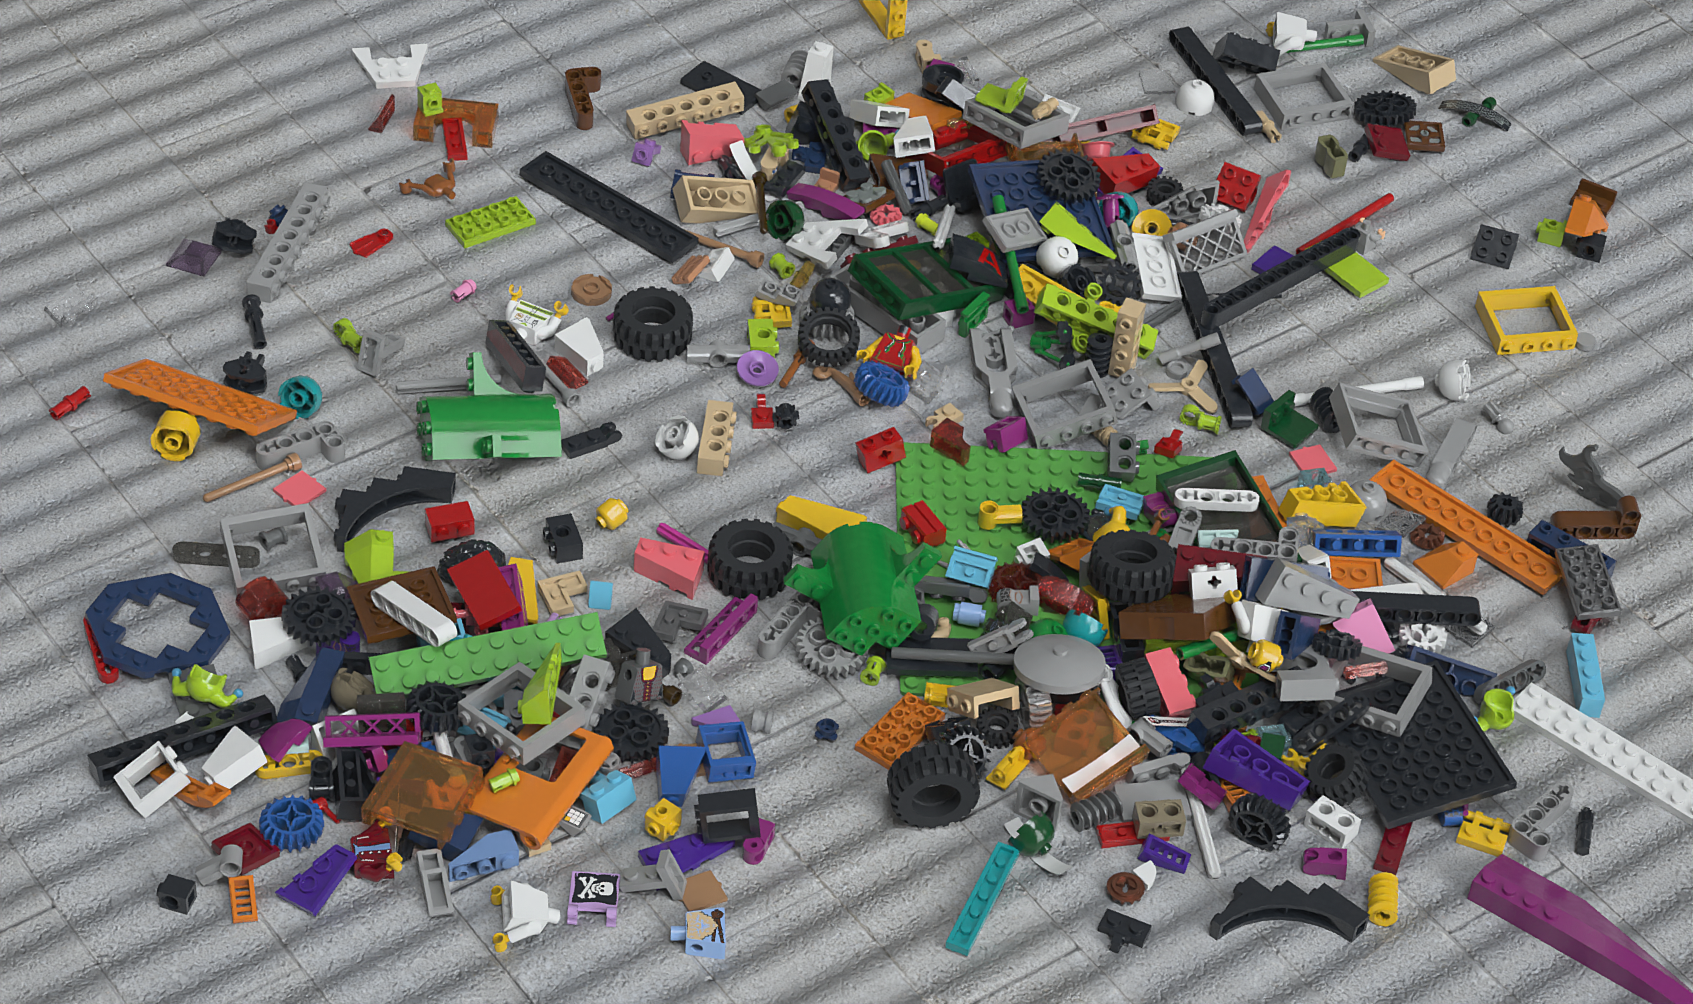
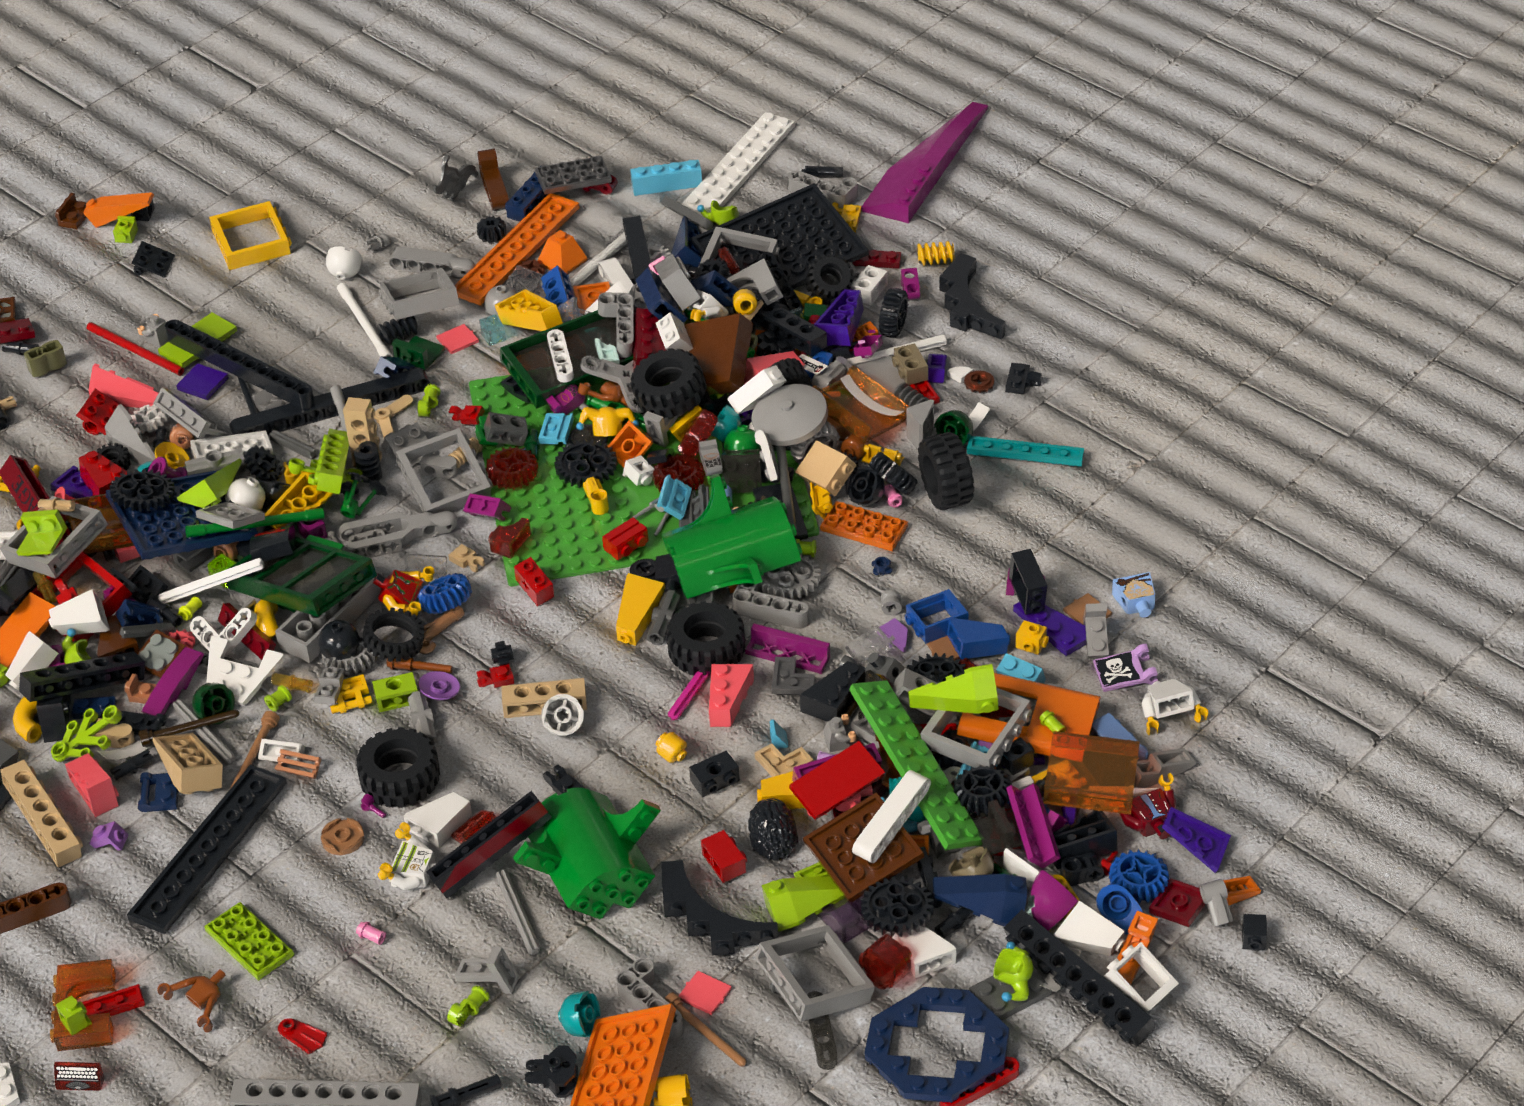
camera: 95 degrees left, 0 degrees up
none -> clear red gear [486,446,538,490]
none -> white slope [728,365,786,414]
none -> blue piece [1096,884,1143,934]

